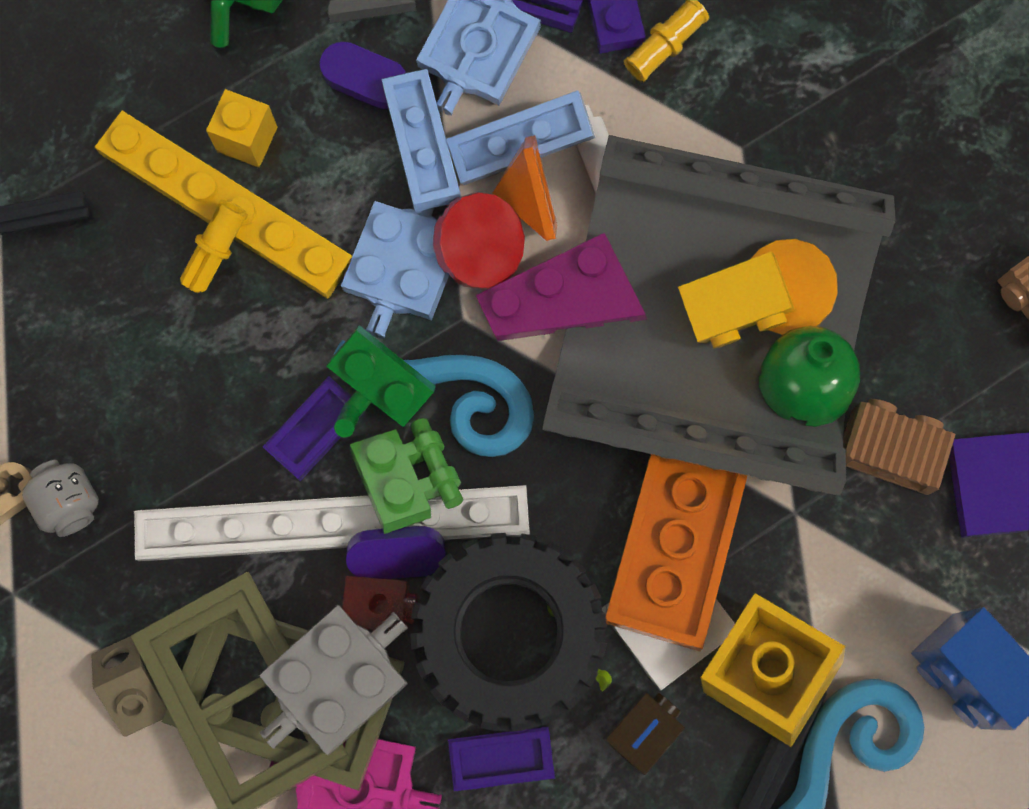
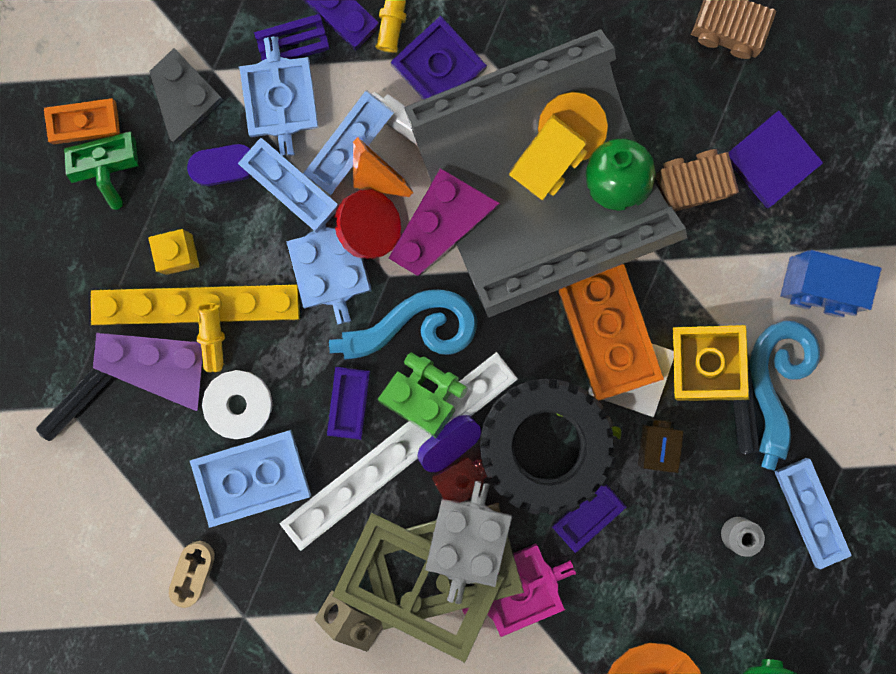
camera: 30 degrees left, 10 degrees up
light grey head [22,460,99,537] -> none
green plate [326,325,436,438] -> none
none -> medium lavender wing [93,333,202,411]
none -> light blue plate [190,430,311,528]
none -> white tile [202,370,273,439]
none -> dark purple tile [390,16,487,100]

